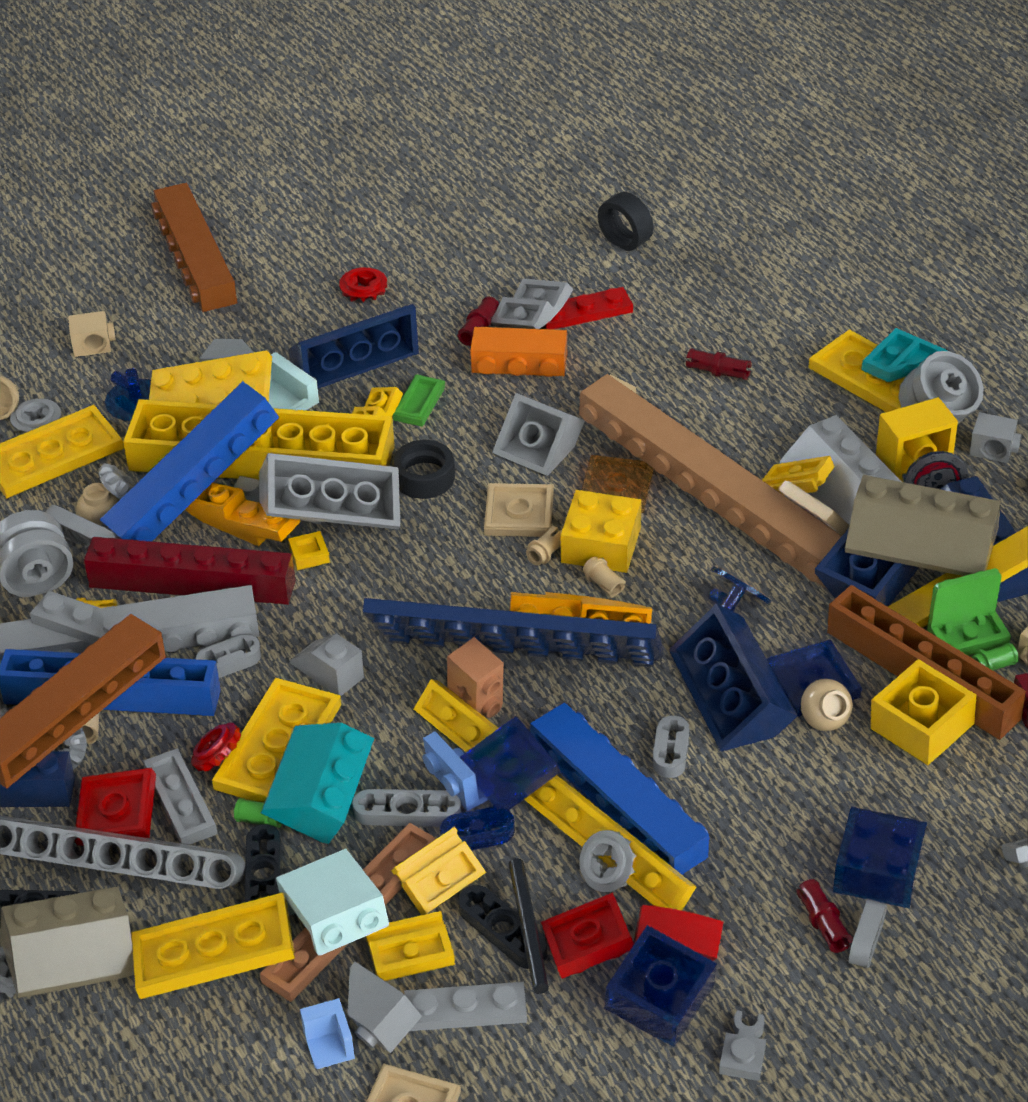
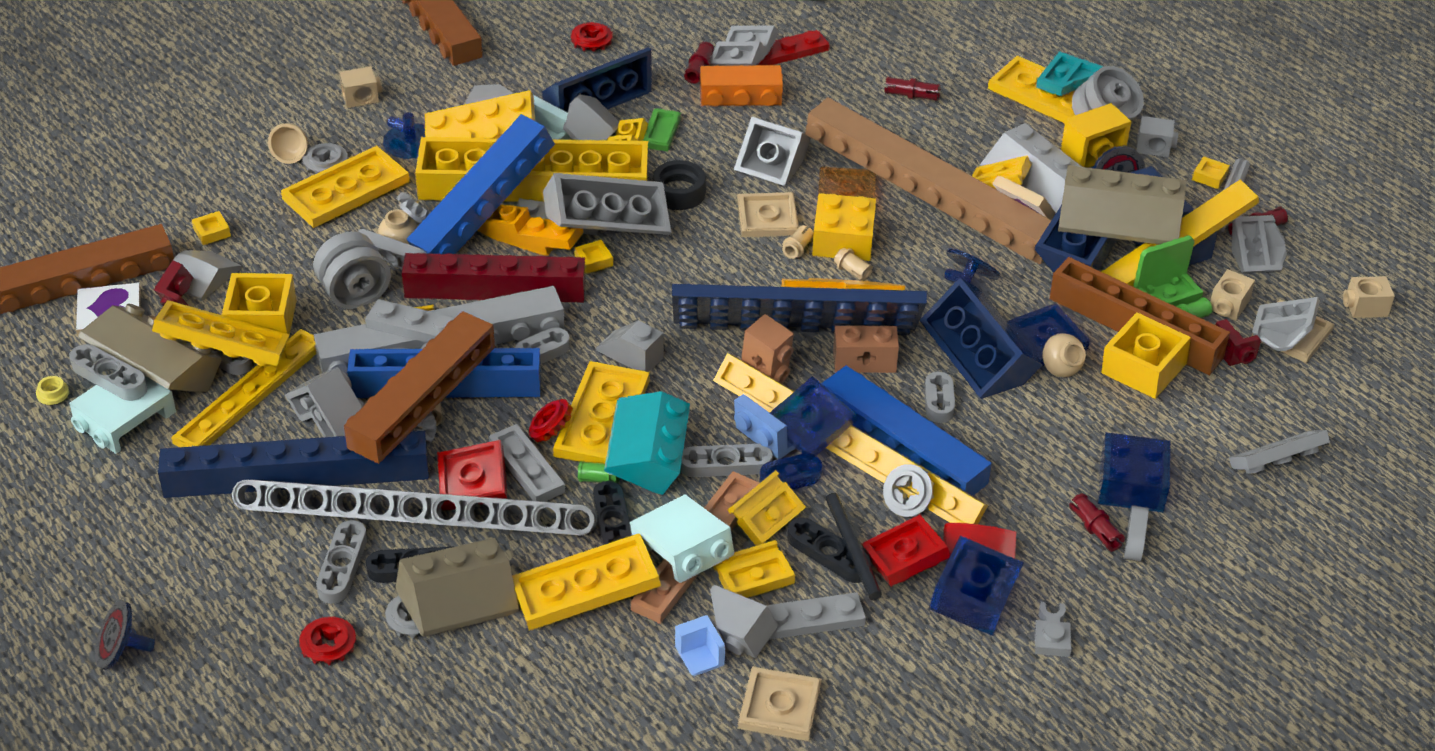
camera: 10 degrees left, 0 degrees up
none -> light grey slope [563,94,619,140]
none -> nougat brick [833,326,899,373]

